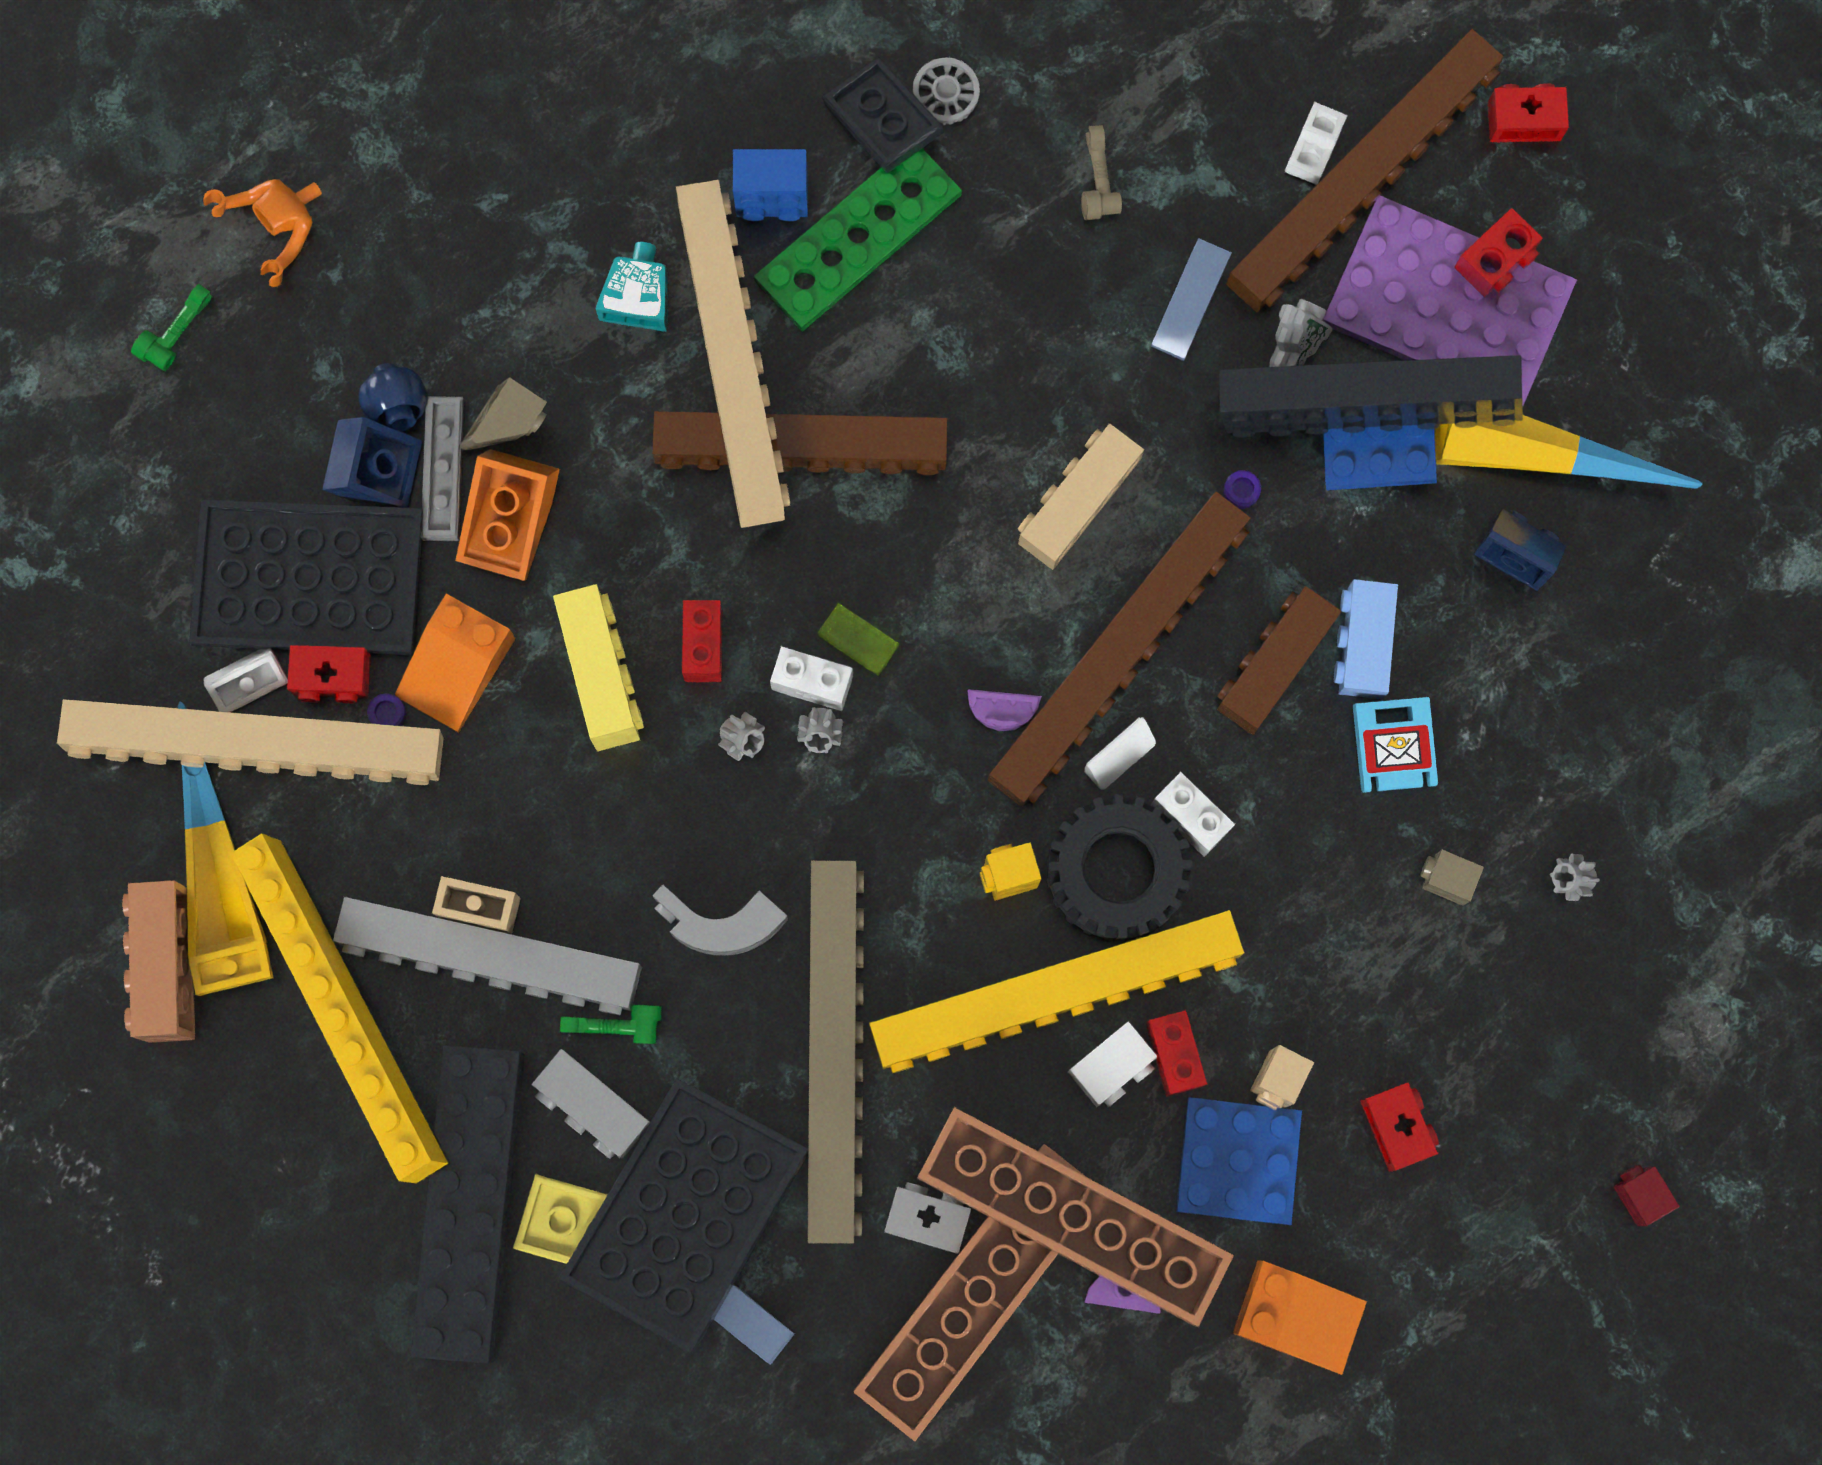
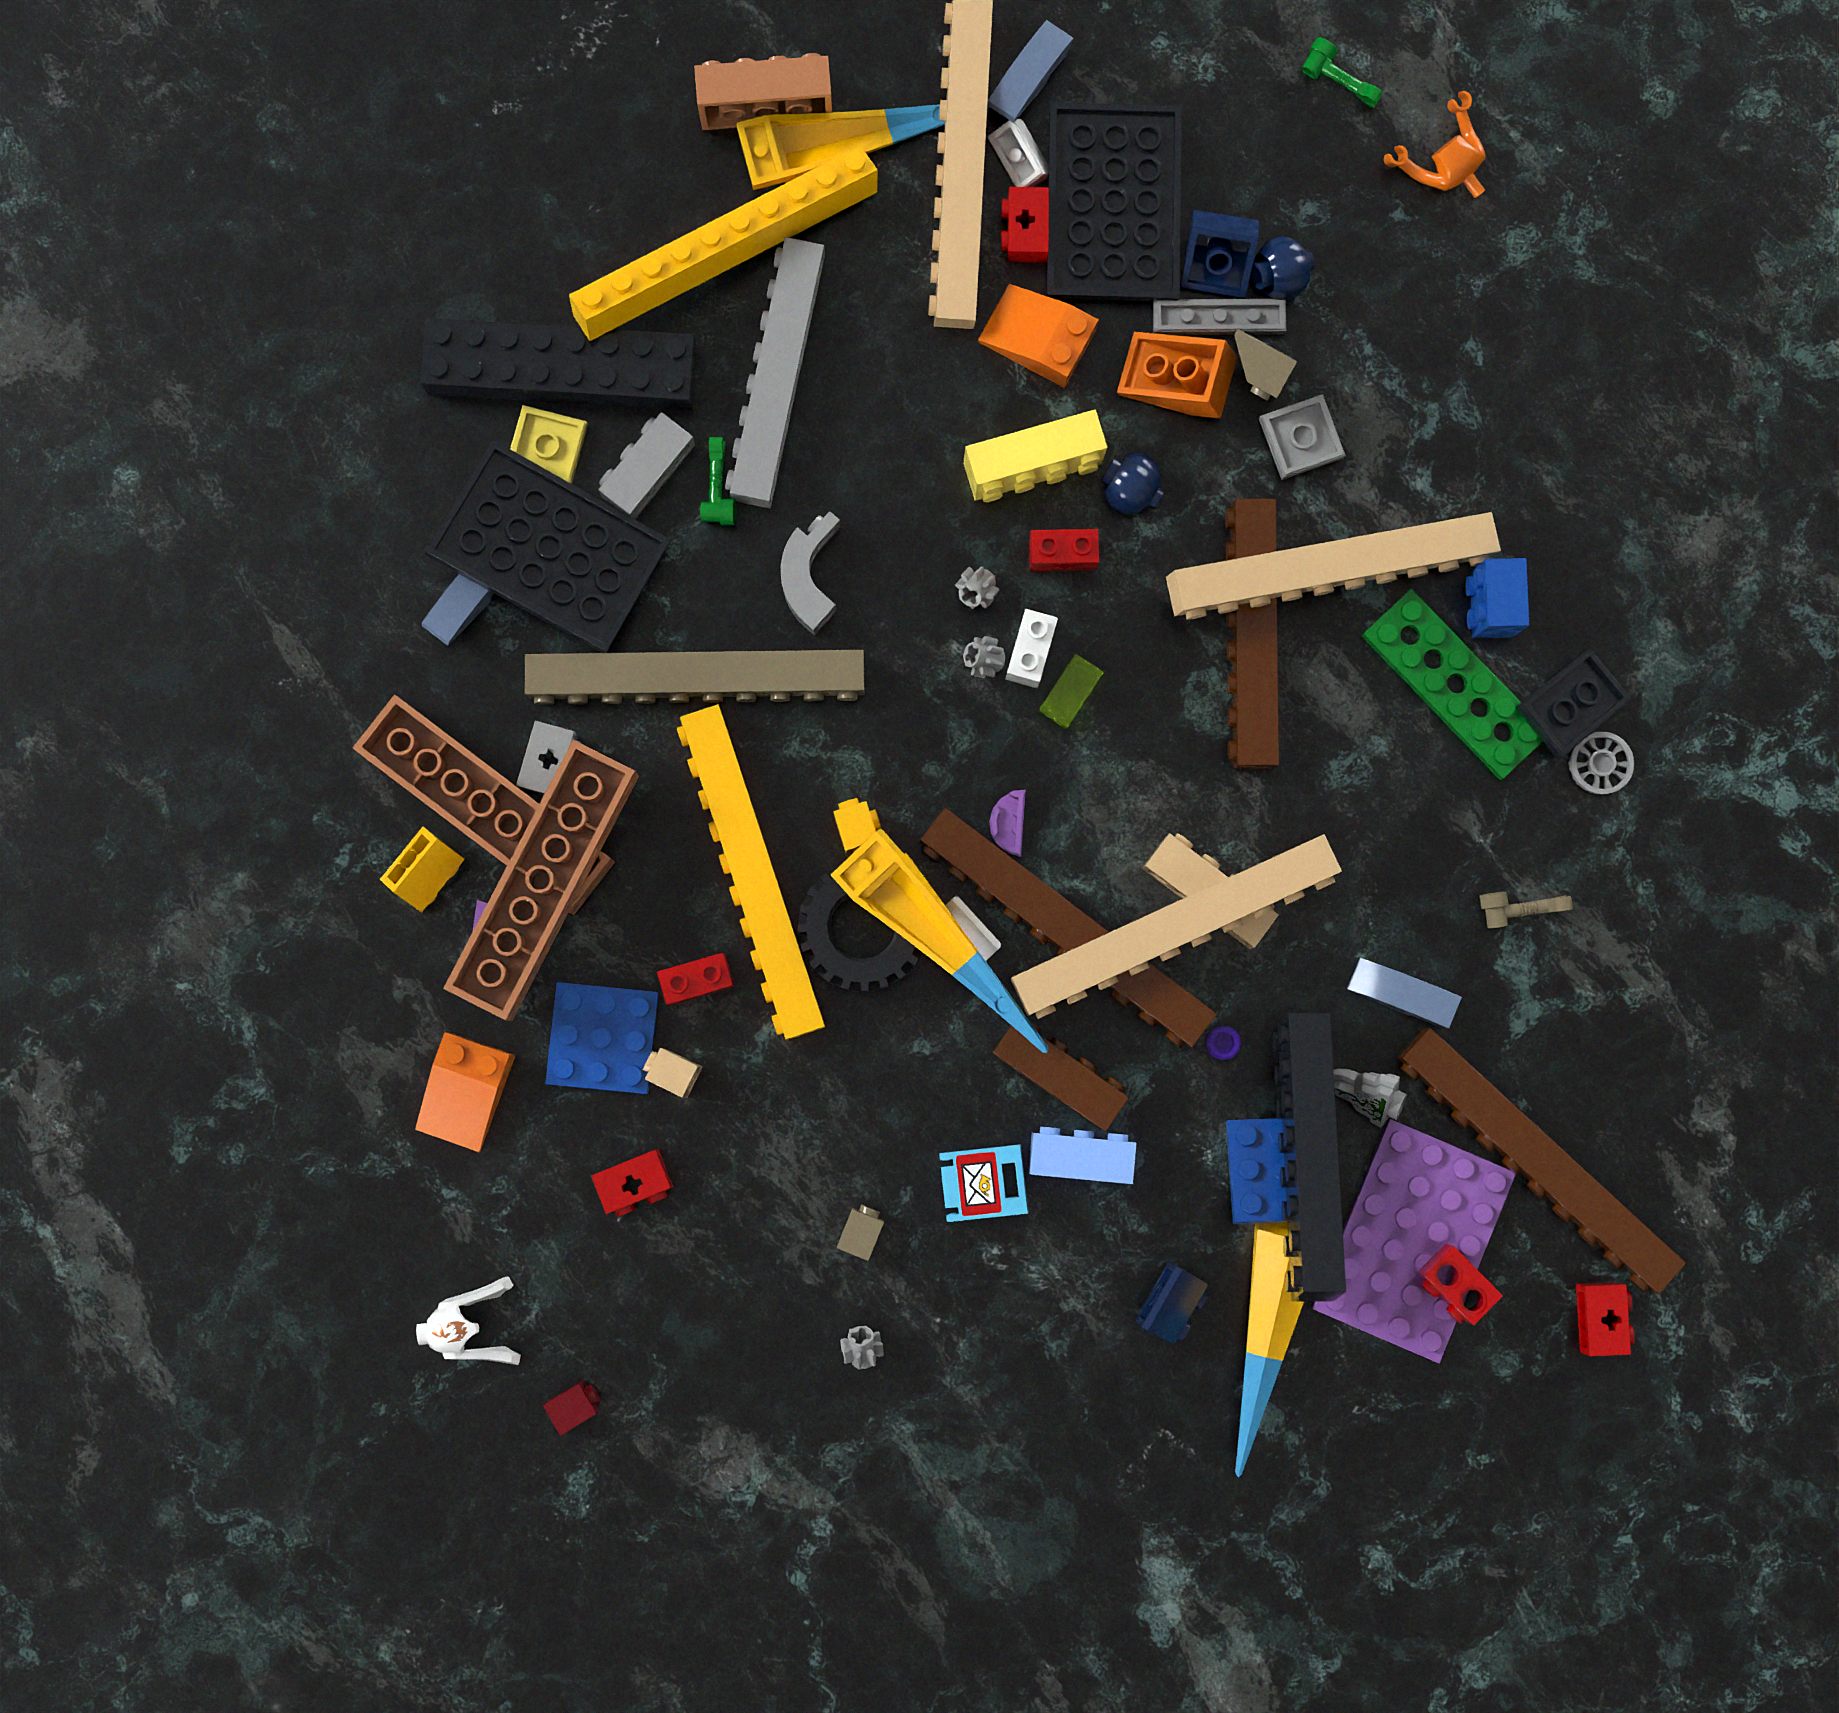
camera: 85 degrees right, 5 degrees up
dark purple tile [367,693,406,726] -> none
tan brick [432,876,521,935] -> none
torso [596,242,668,332] -> none
white brick [1068,1021,1157,1107] -> none
white brick [1151,772,1235,857] -> none
white slope [1285,102,1347,185] -> none
none -> yellow brick [380,827,465,913]
none -> white piece [416,1277,521,1365]
none -> yellow plate [831,829,1049,1053]
none -> sand blue slope [987,20,1073,123]
none -> tan brick [1011,834,1342,1019]
none -> dark blue plant [1101,453,1164,514]
none -> light grey plate [1259,394,1346,480]

